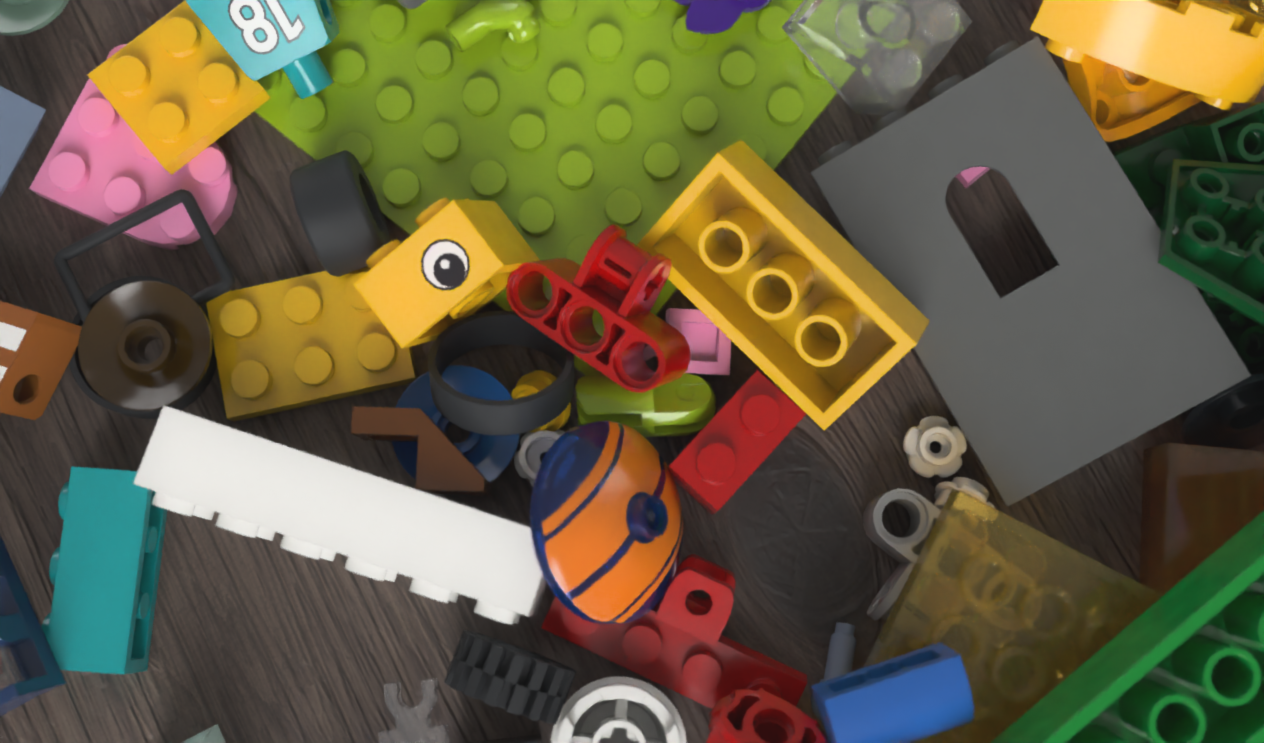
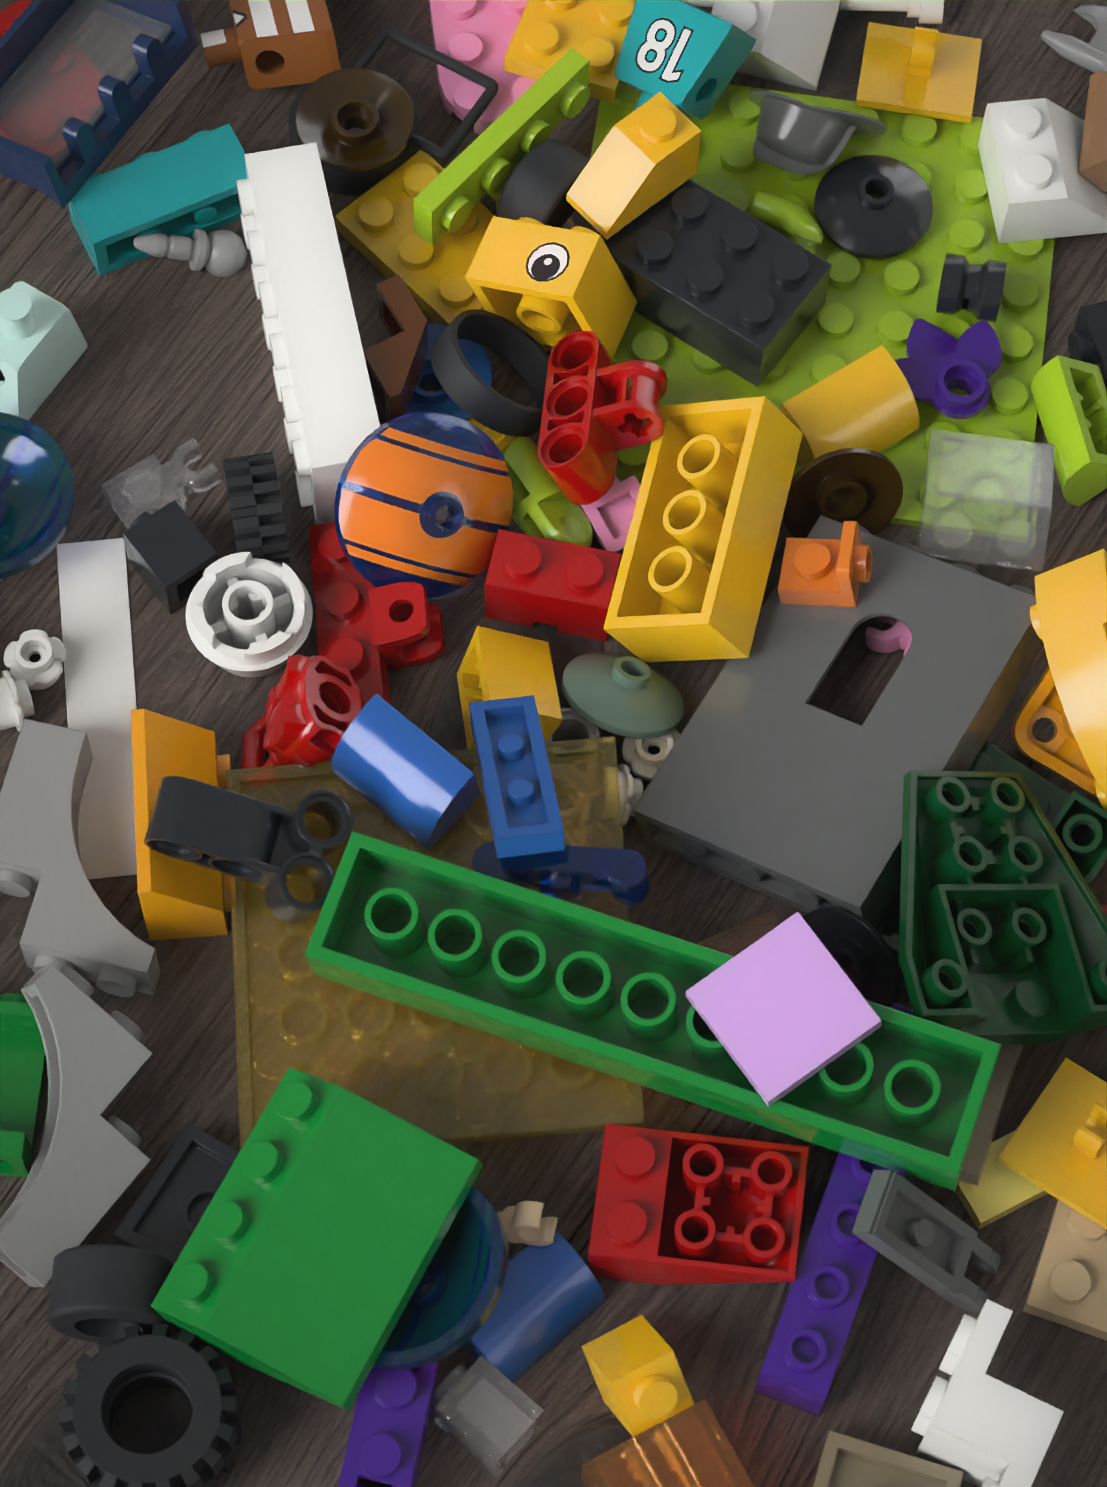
camera: 60 degrees right, 15 degrees down
none -> light grey bar [133,229,247,277]
none -> lime plate [413,48,590,246]
none -> yellow brick [457,626,563,754]
none -> blue plate [469,695,565,858]
none -> clear blue plate [472,842,650,906]
none -> sand green dish [561,652,684,739]
none -> black brick [562,179,832,387]
none -> yellow slope [566,92,701,240]
none -> orange bracket [778,521,872,607]
none -> yellow brick [781,345,919,467]
none -> dark brown dish [783,448,903,538]

